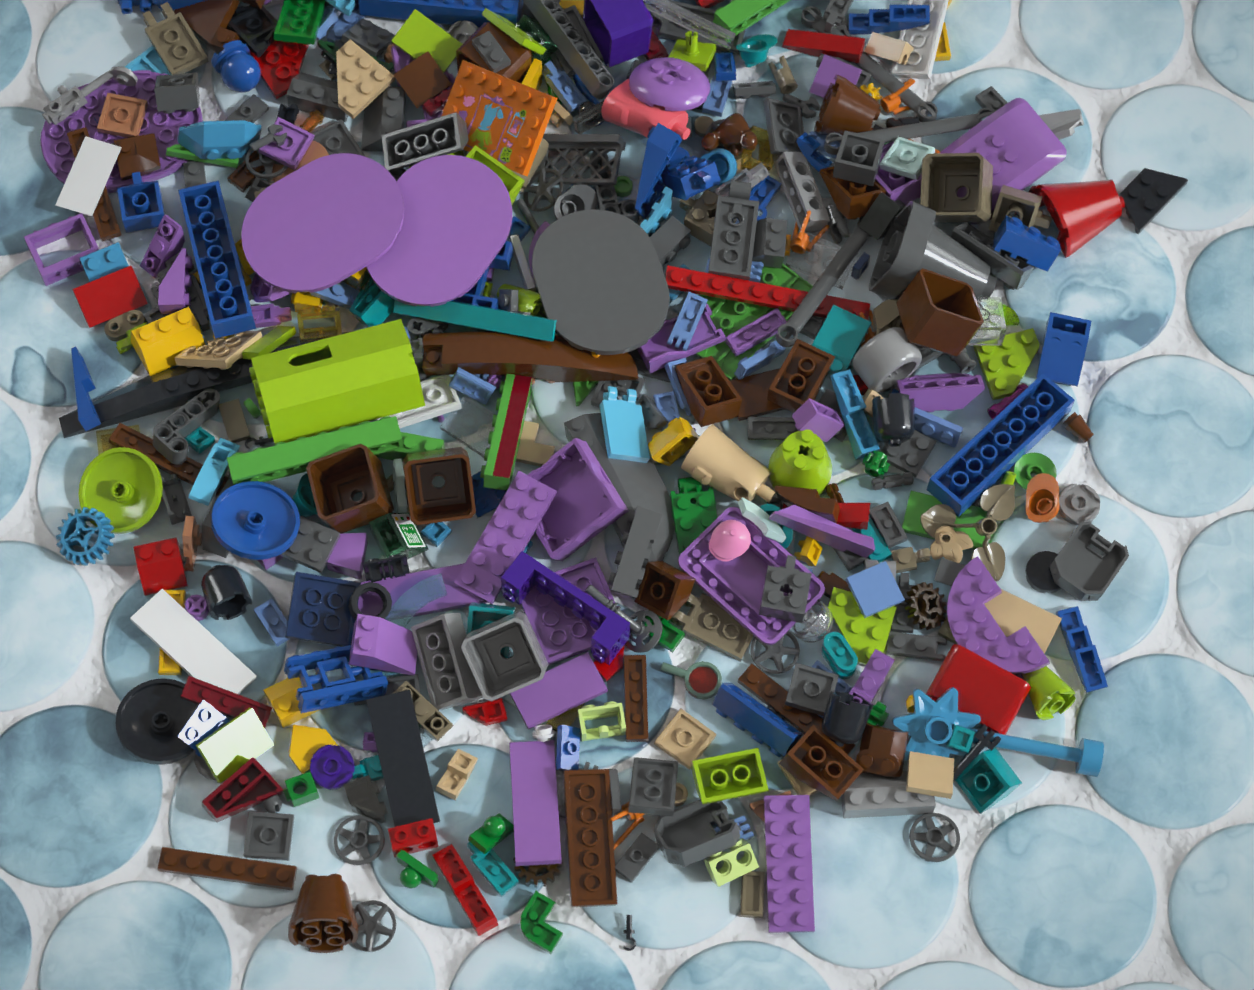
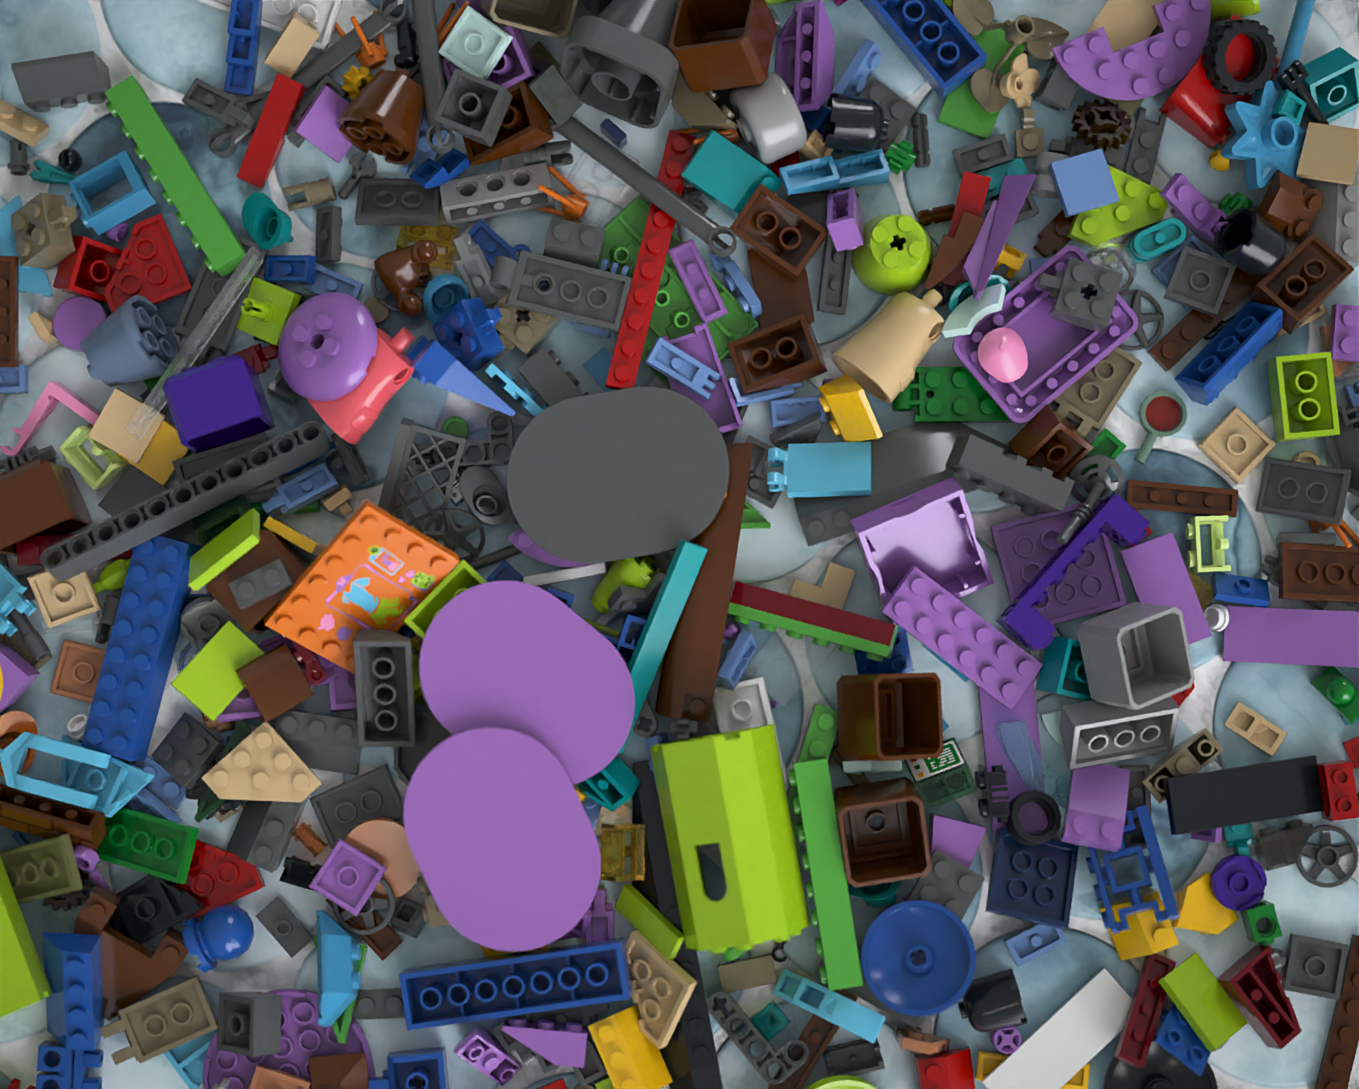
camera: 80 degrees left, 20 degrees up
dark grey bar [250,124,287,151] -> none
none -> black tyre [1203,19,1277,95]

